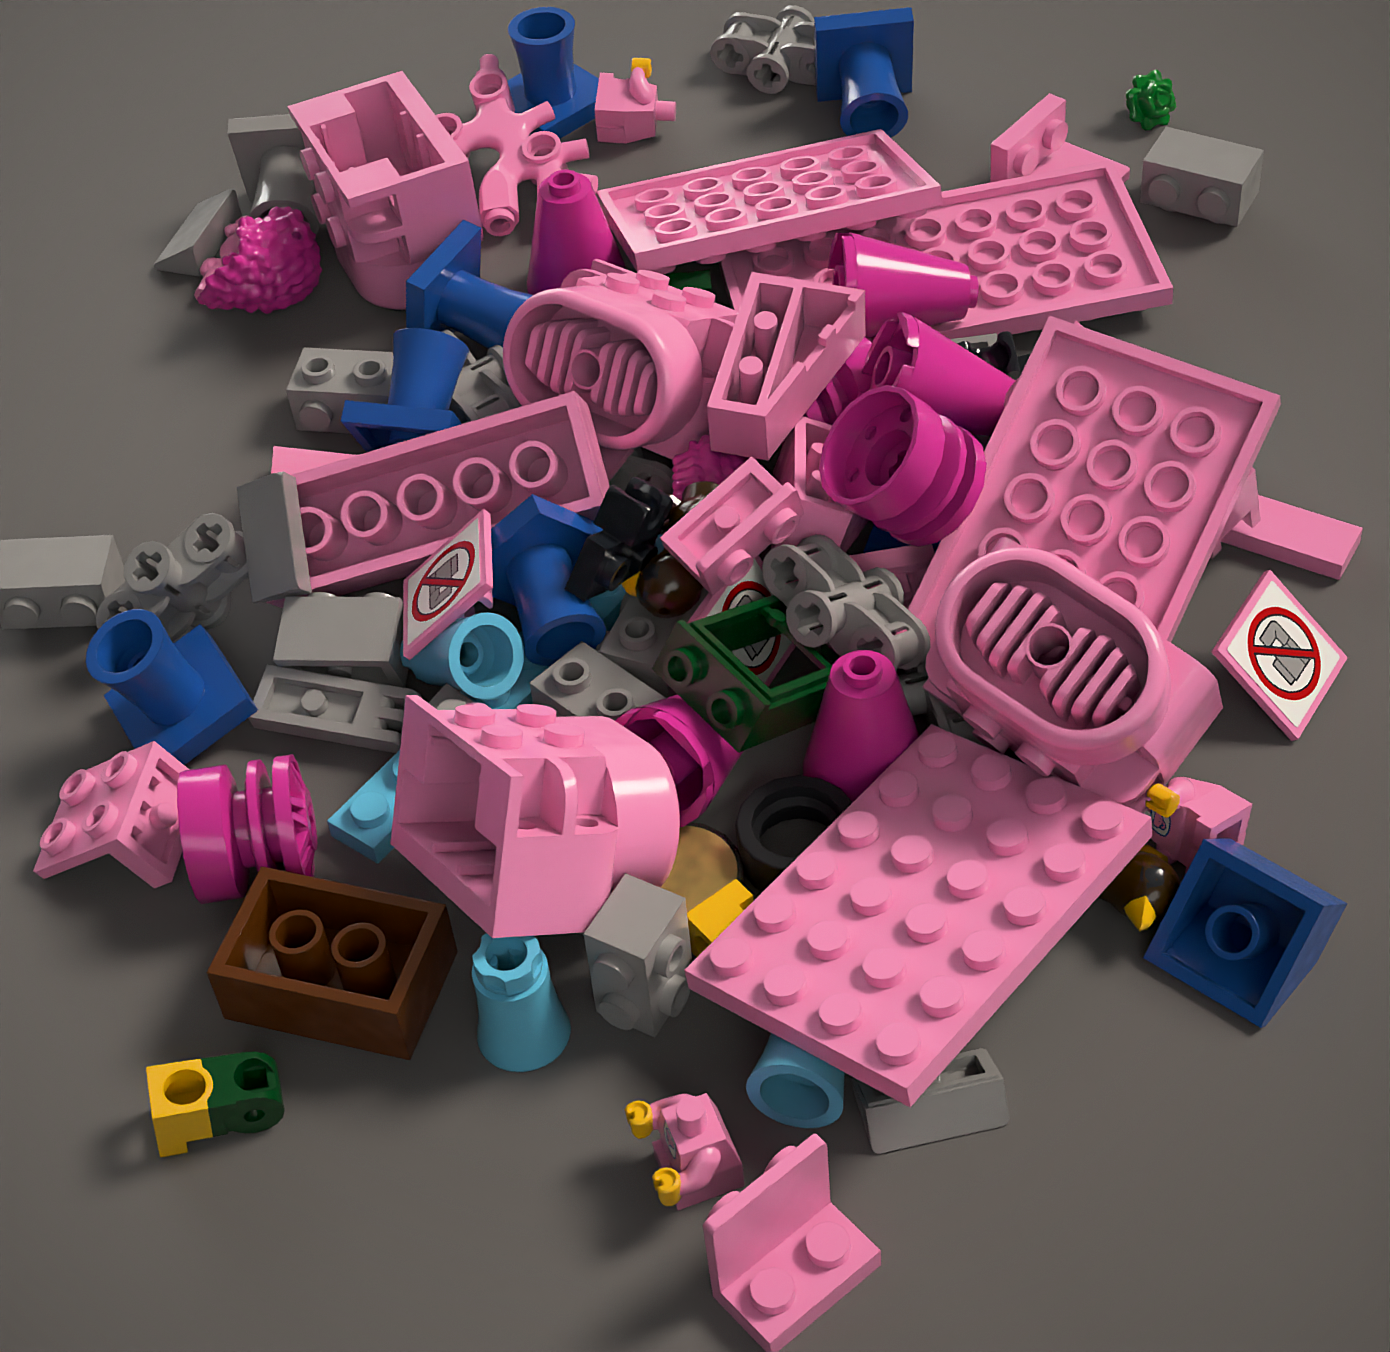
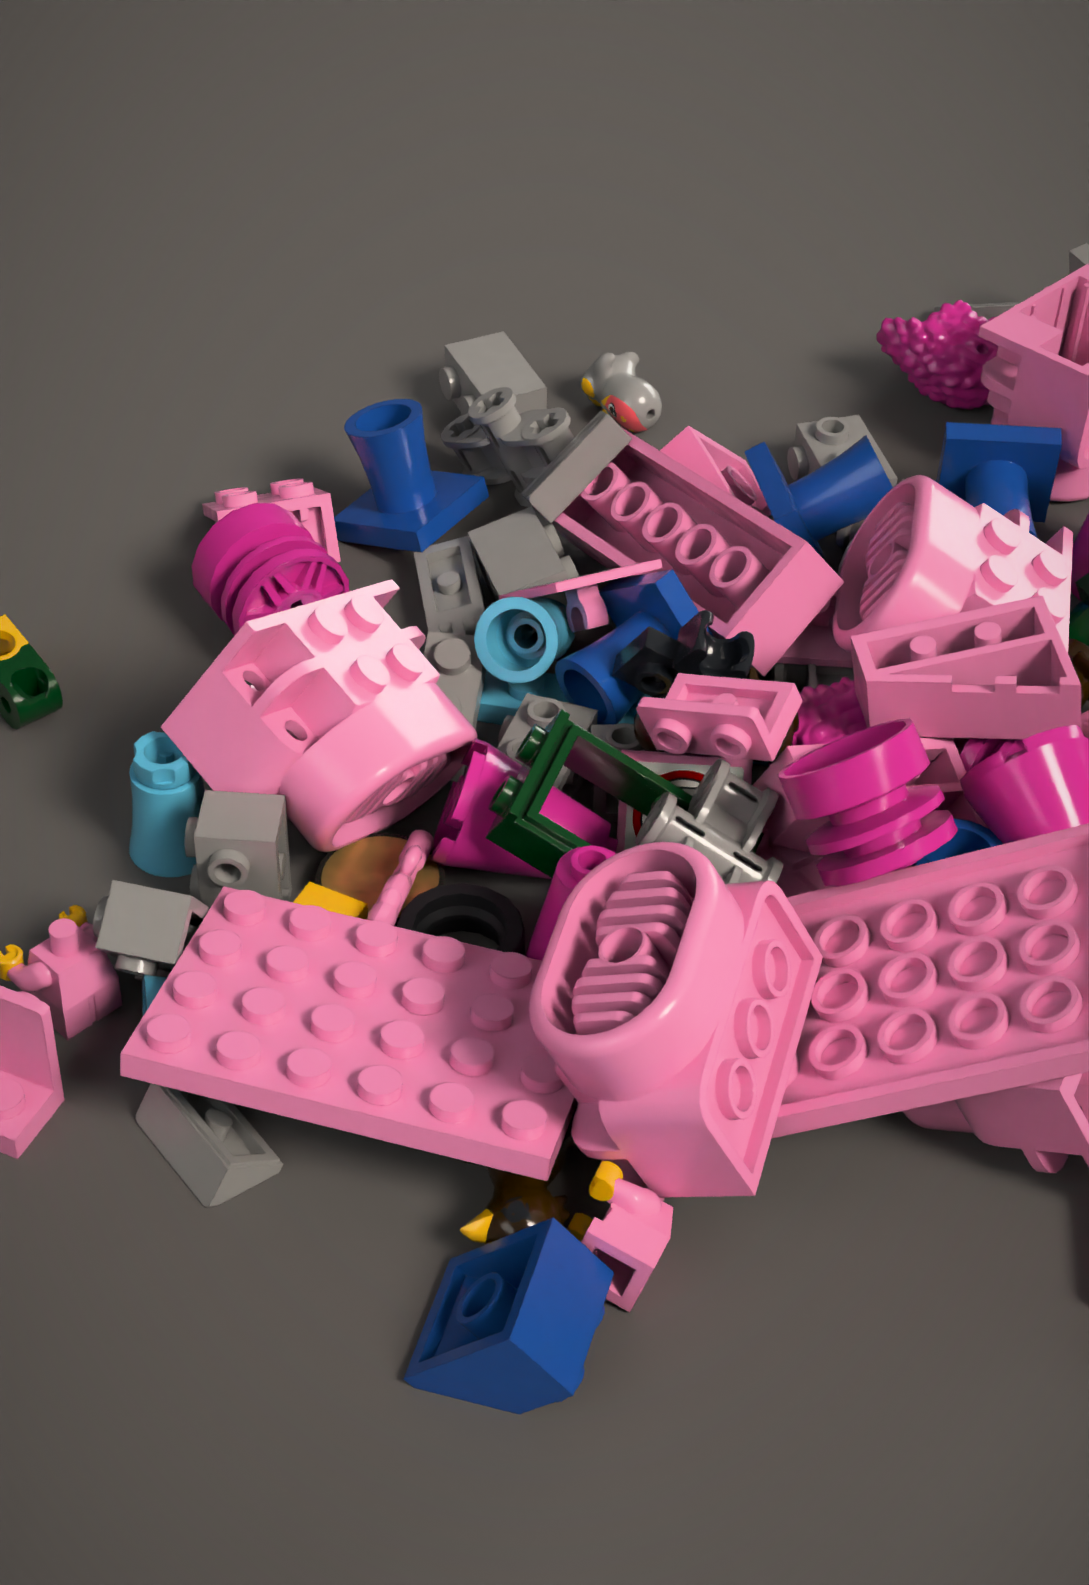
camera: 60 degrees right, 5 degrees down
reddish brown brick [206,866,458,1060] -> none
piece [1211,570,1348,741] -> none
none -> light grey brick [93,880,210,982]
none -> bright pink animal [367,830,434,926]
none -> light grey animal [580,352,662,433]

